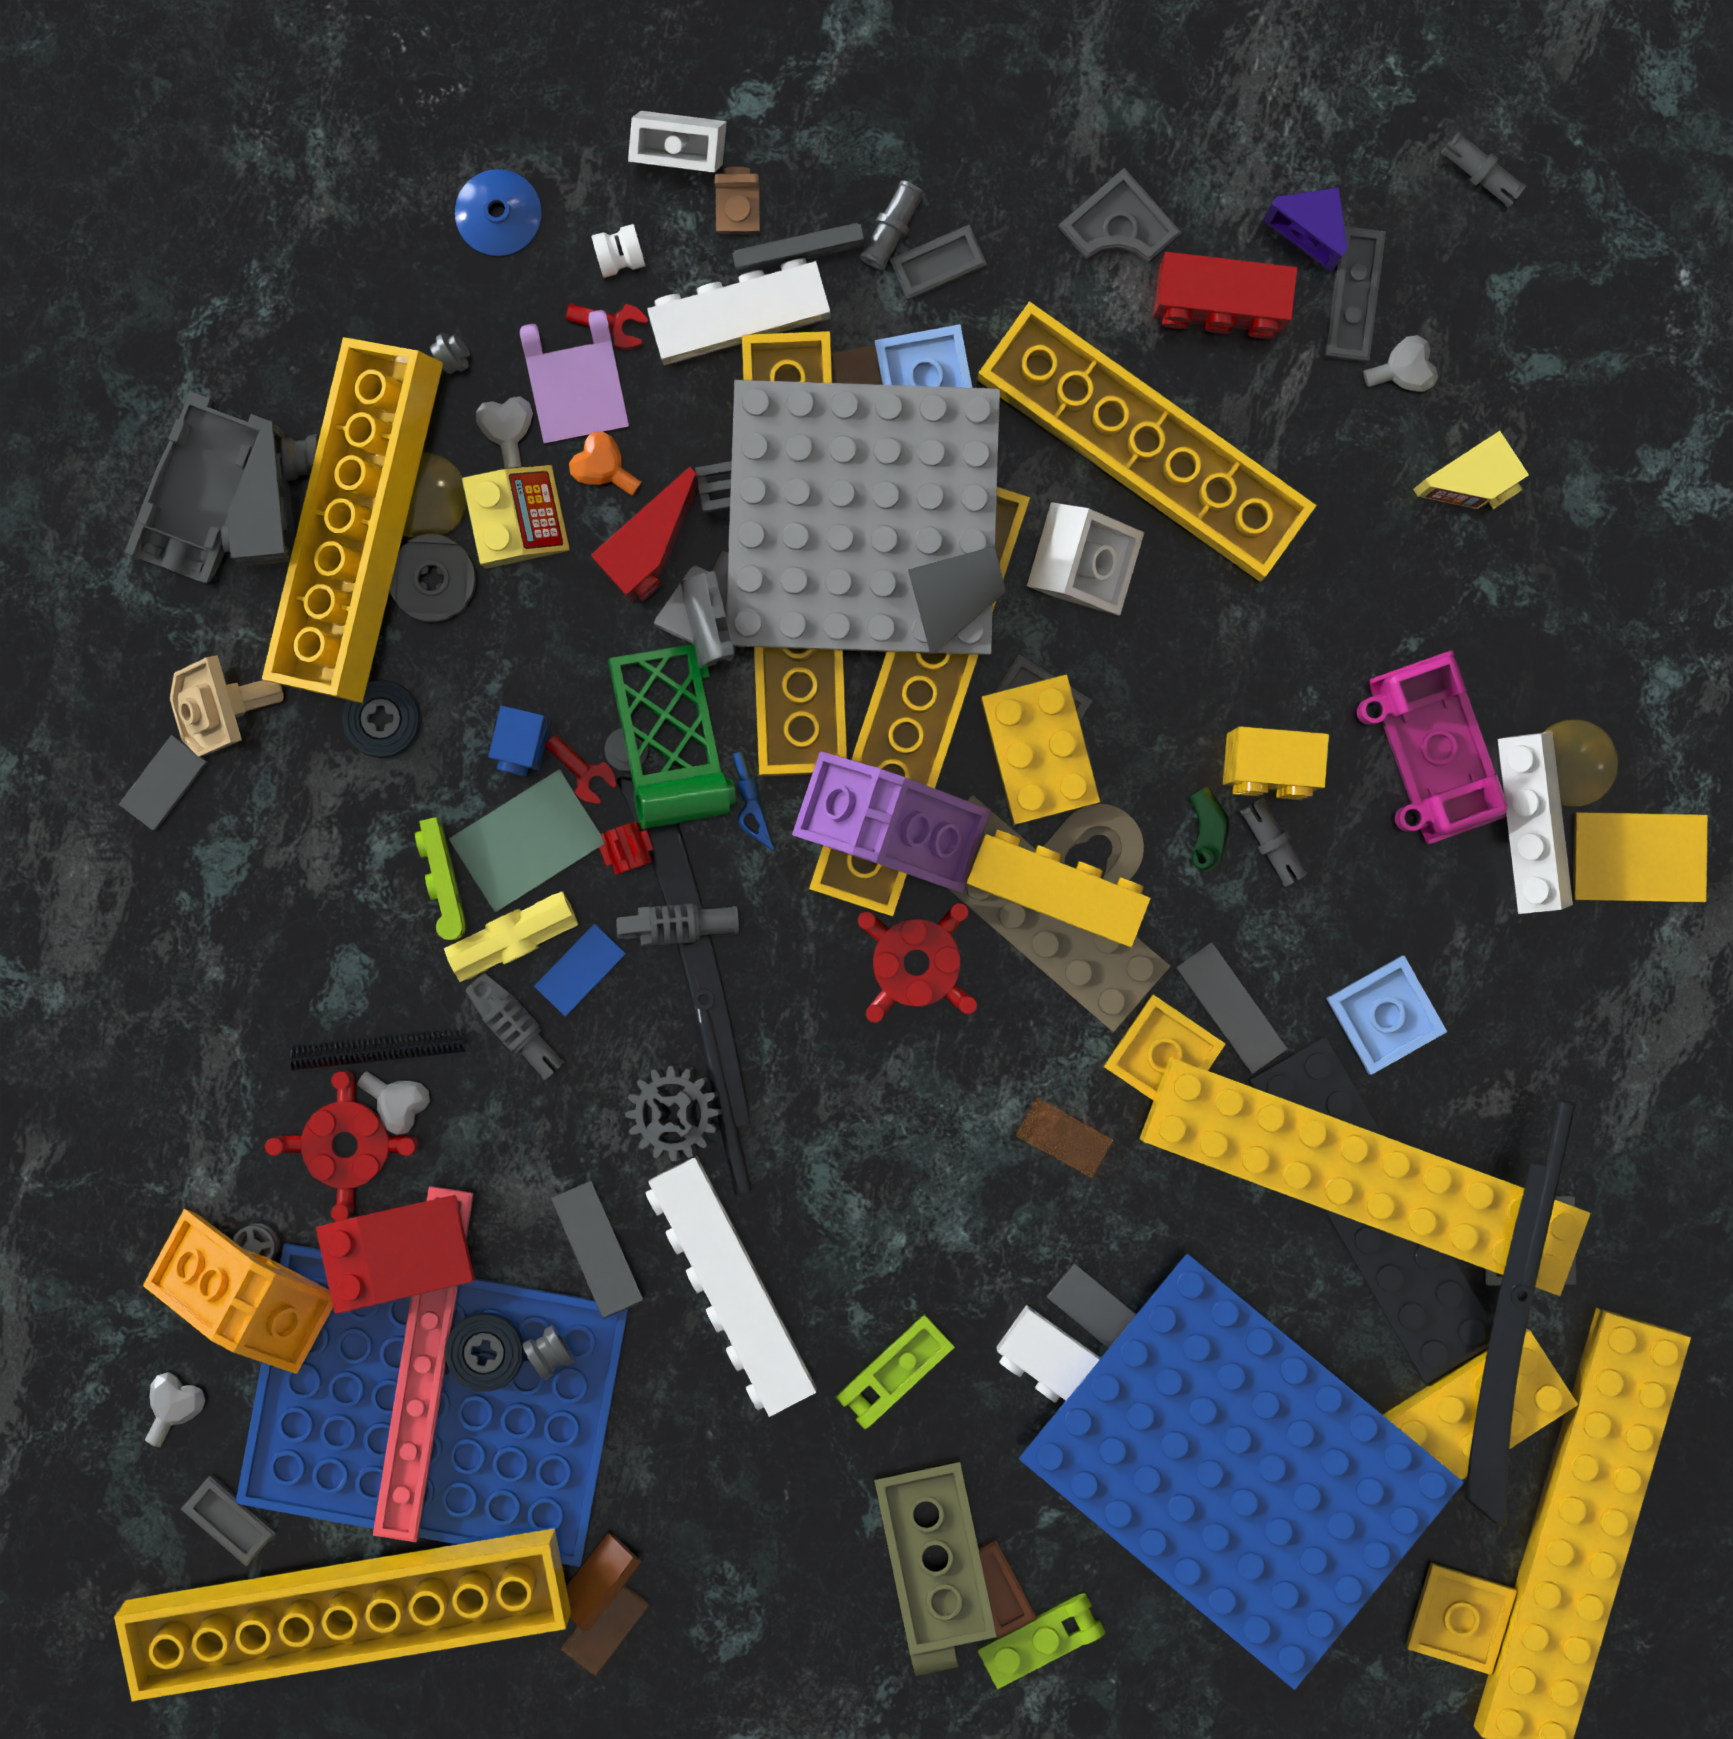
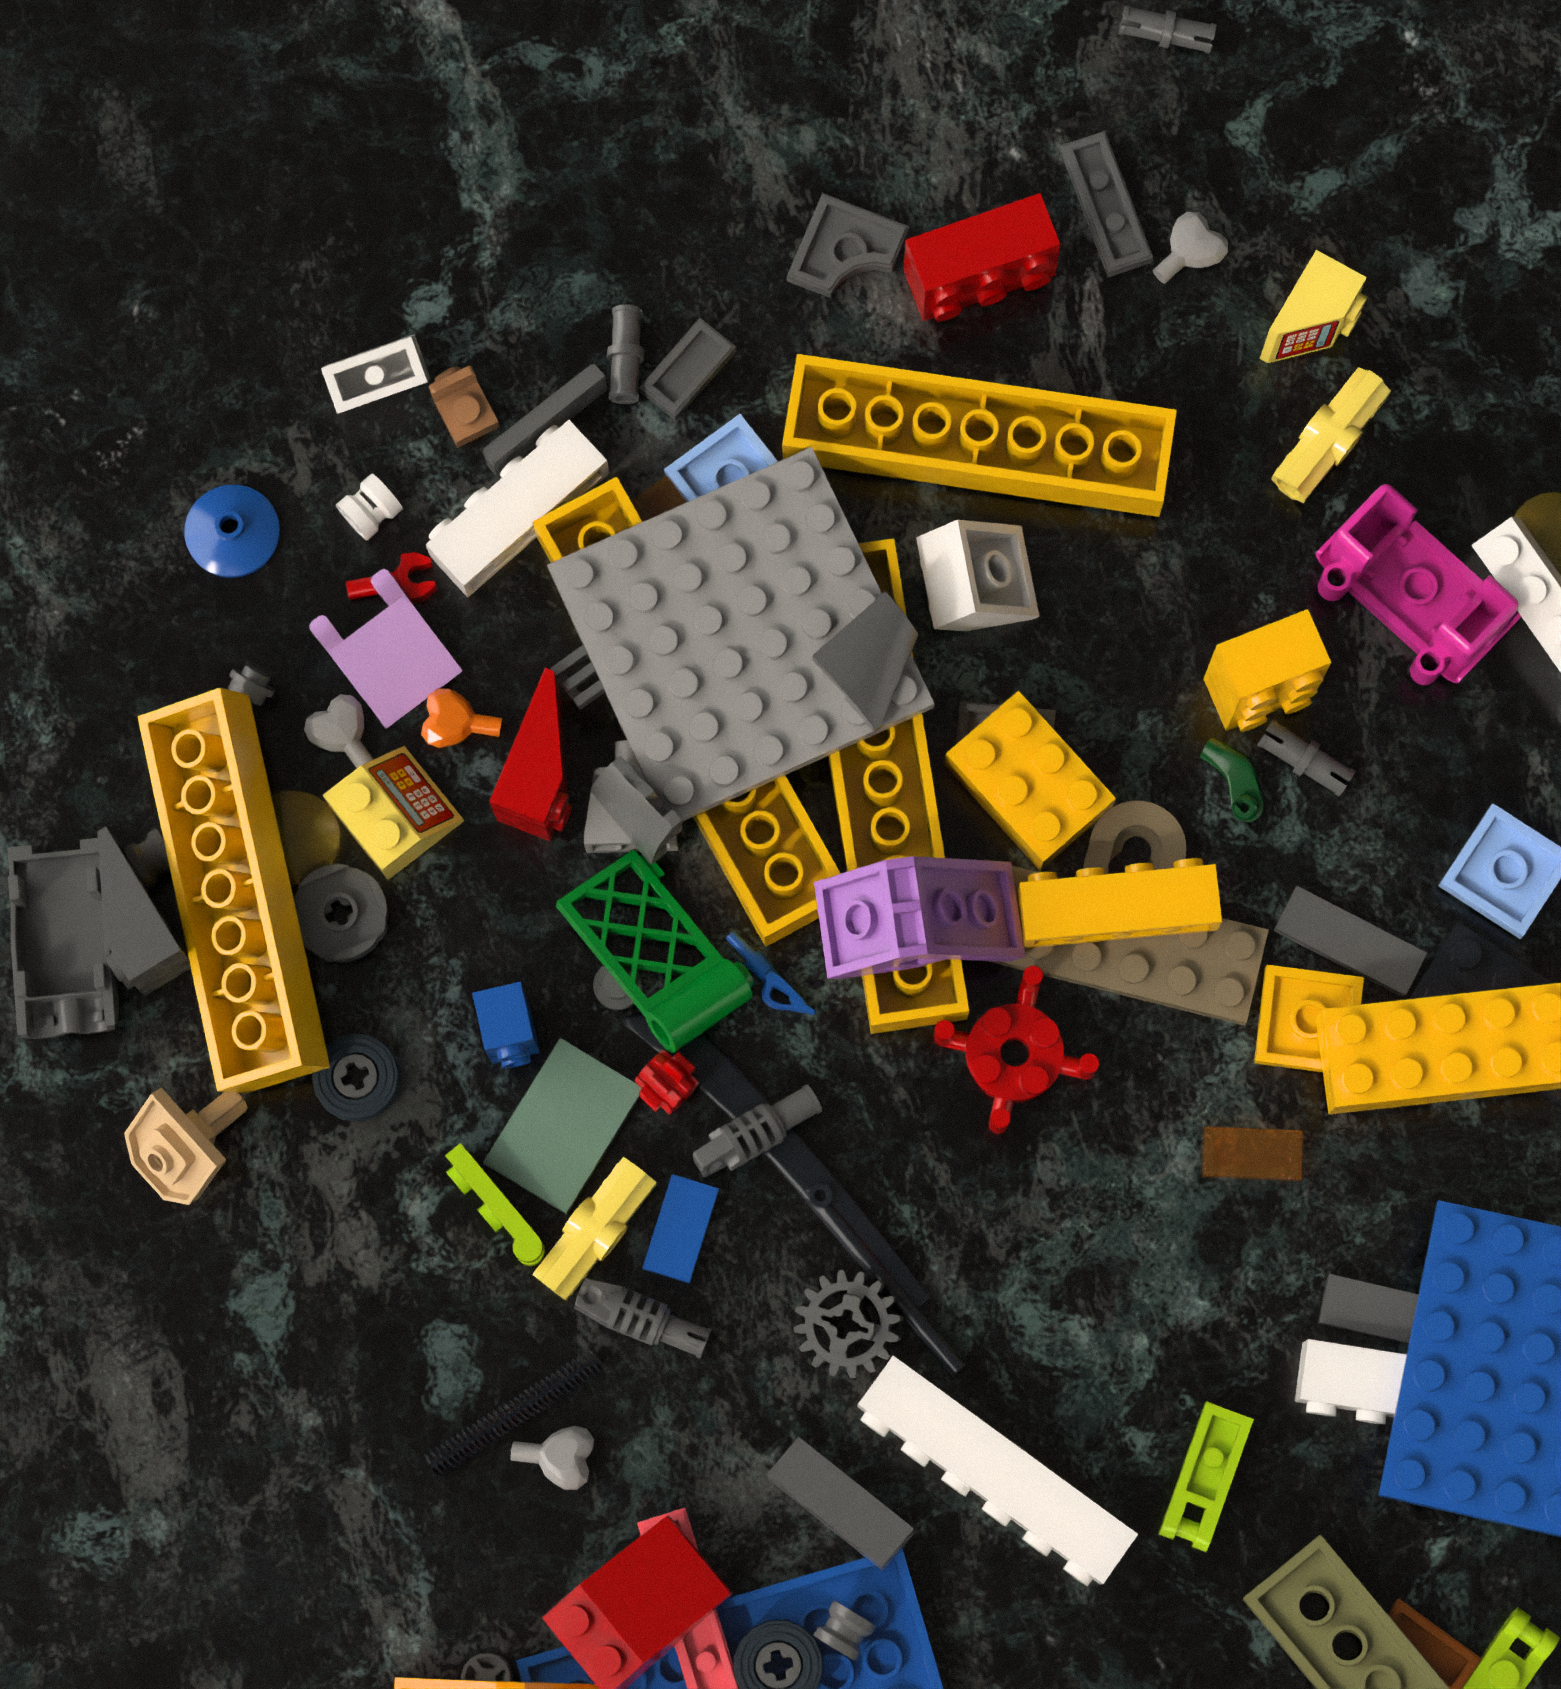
camera: 25 degrees left, 10 degrees down
dark grey tile [119,735,208,831] -> none
red plate [265,1070,420,1222] -> none
red bar [545,734,618,805] -> none
dark purple slope [1263,188,1348,272] -> none
none -> light yellow piece [1271,367,1391,504]

